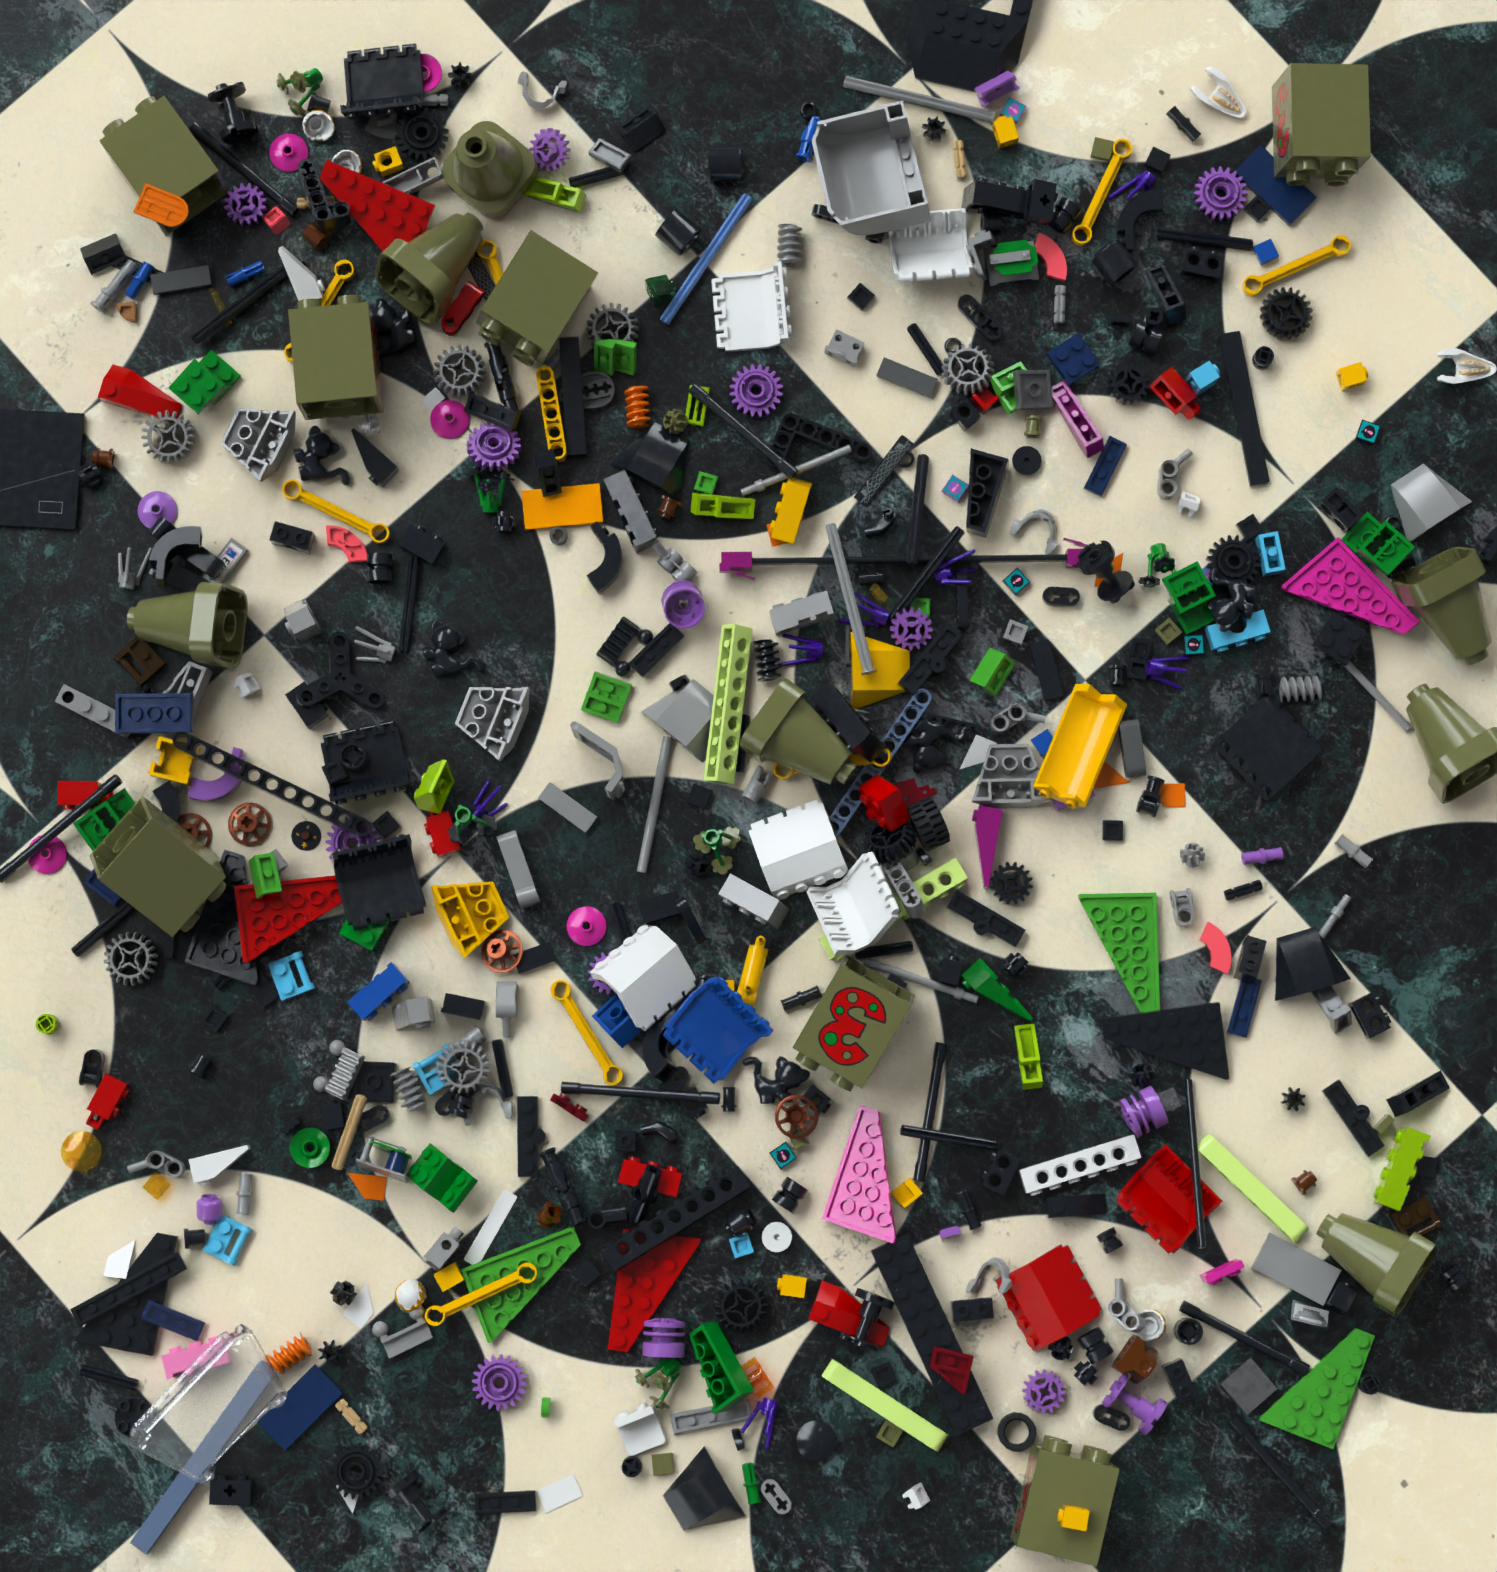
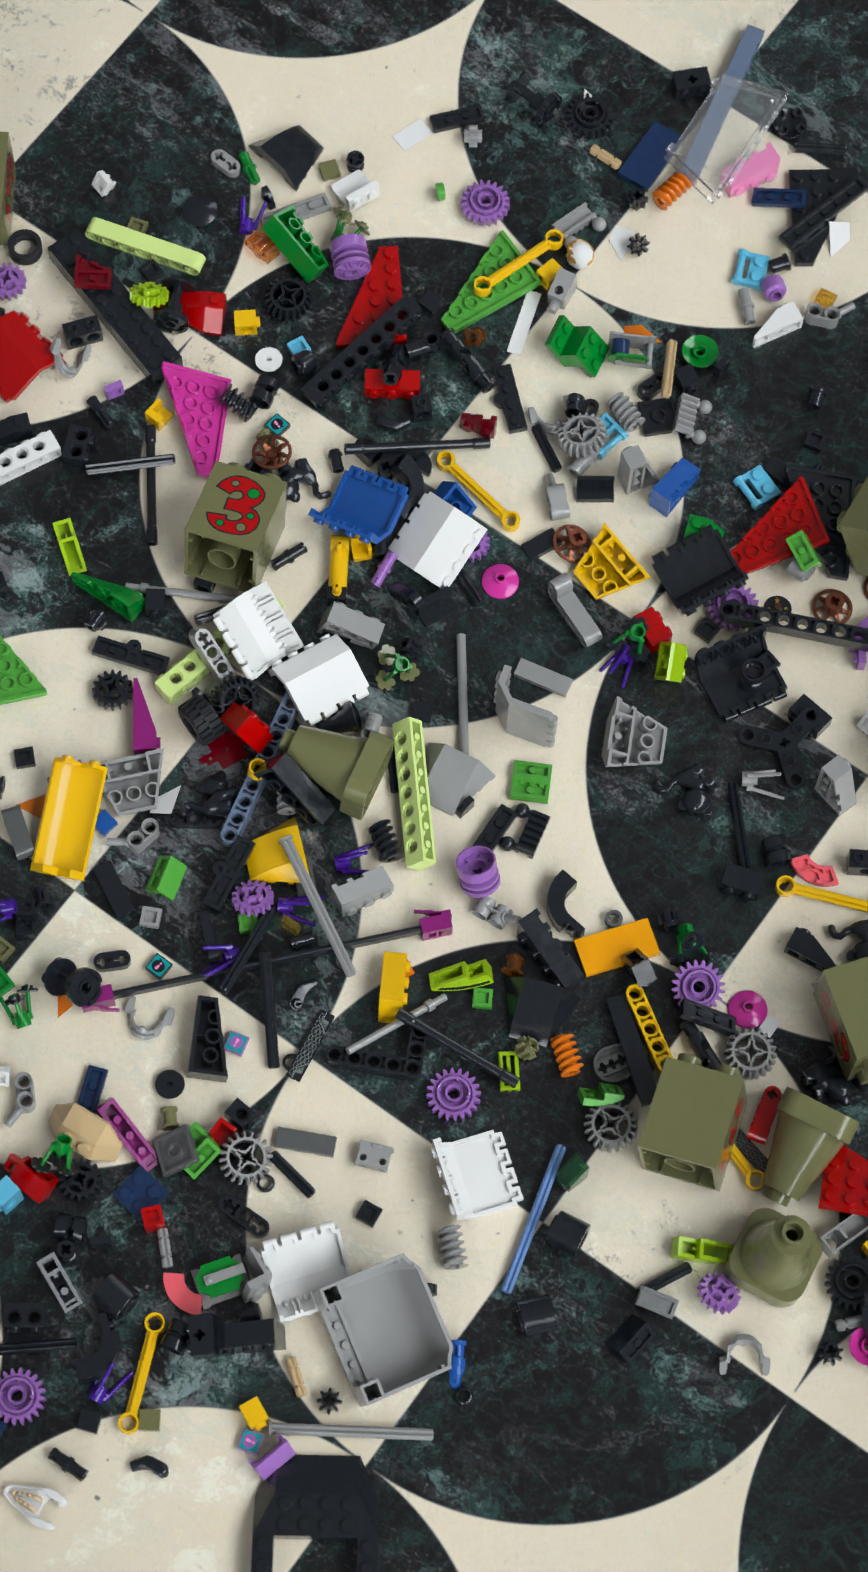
camera: 170 degrees right, 15 degrees down
none -> plant [30,1134,79,1177]
none -> tan wedge [48,1102,123,1161]
none -> lime gear [129,282,169,308]
none -> black arm [130,1455,169,1478]
none -> red panel [141,1204,166,1233]
none -> black piece [219,383,260,423]
none -> black hat [315,700,362,733]
none -> medium lavender pin [370,550,398,588]
none -> black tile [416,452,432,477]
none -> light grey gear [464,125,482,147]

